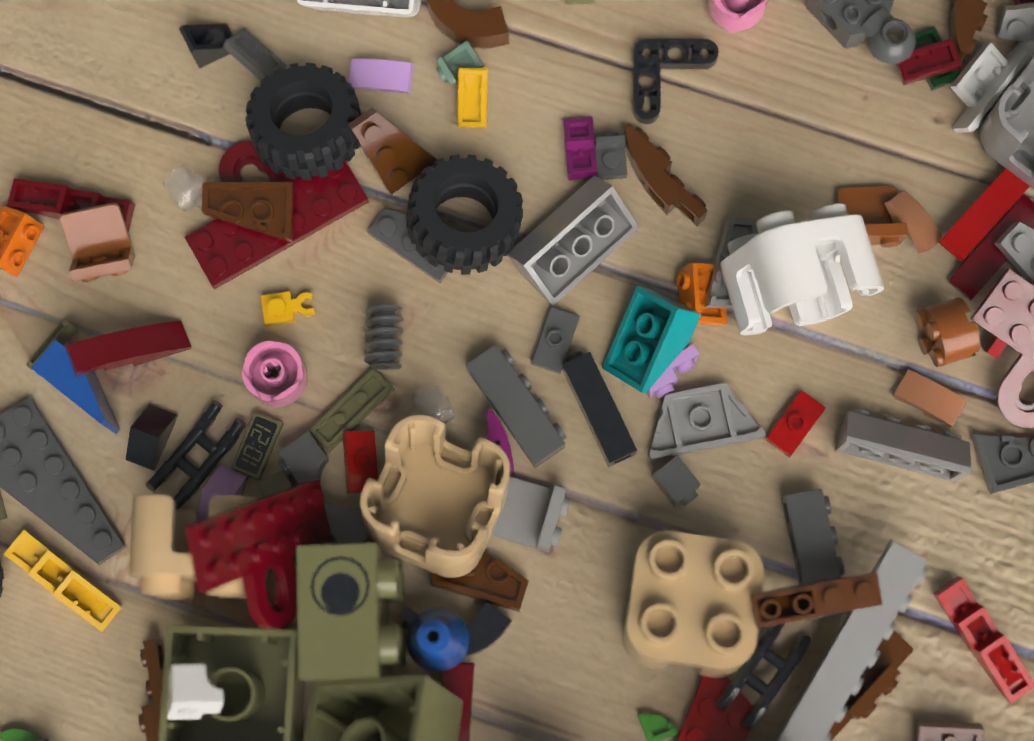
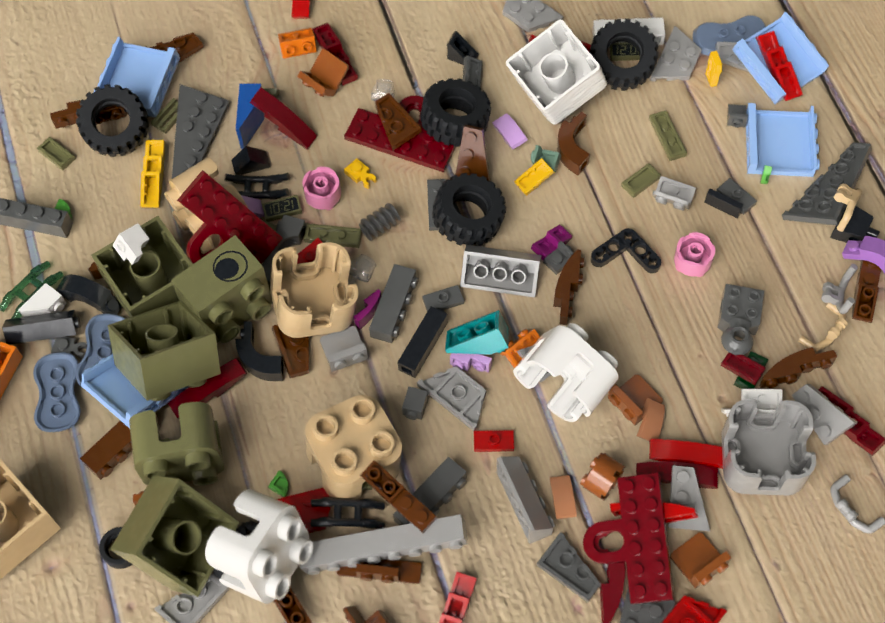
camera: 50 degrees right, 15 degrees down
blue cone [406,608,470,672] -> none

